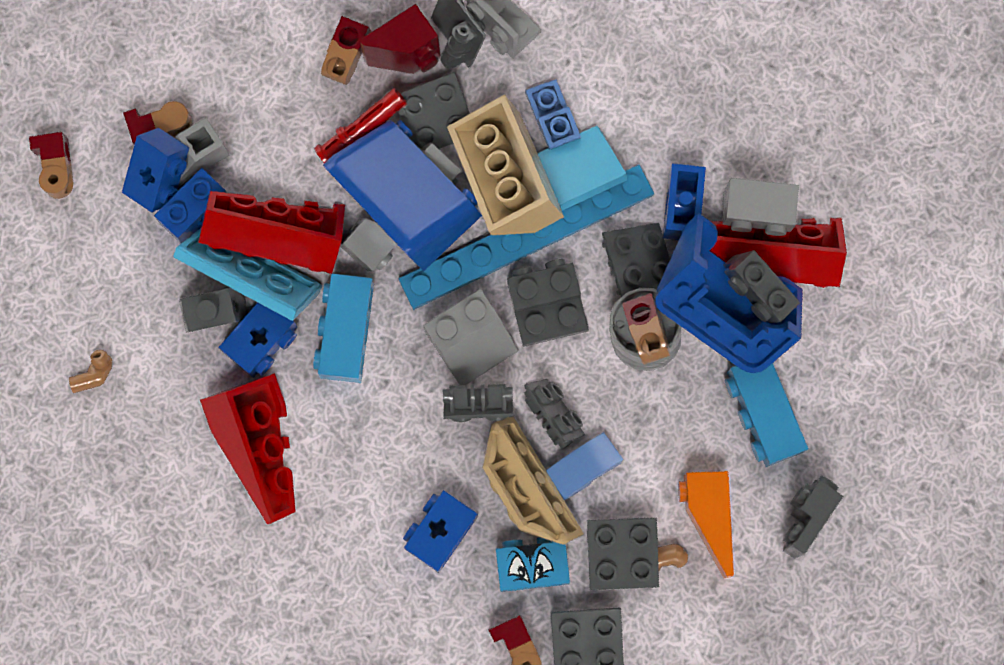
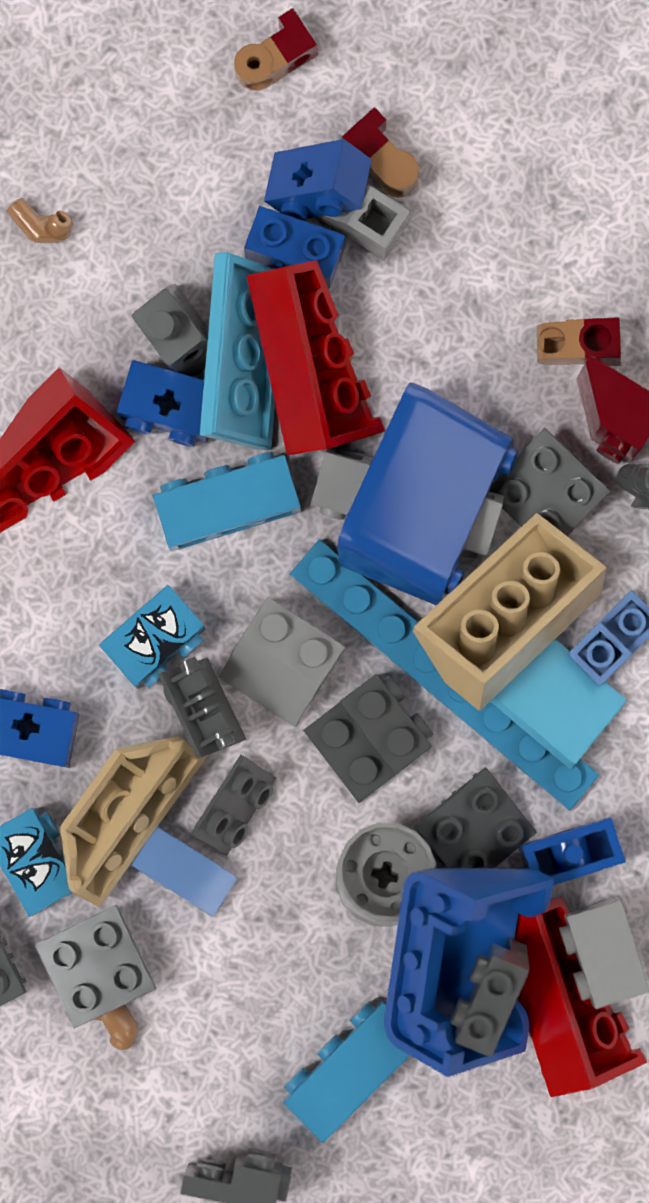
camera: 65 degrees right, 5 degrees up
red pin [314,88,407,163] -> none
medium nougat leg [622,293,671,365] -> none
orange slope [678,471,734,578] -> none
none -> dark azure brick [99,585,206,689]

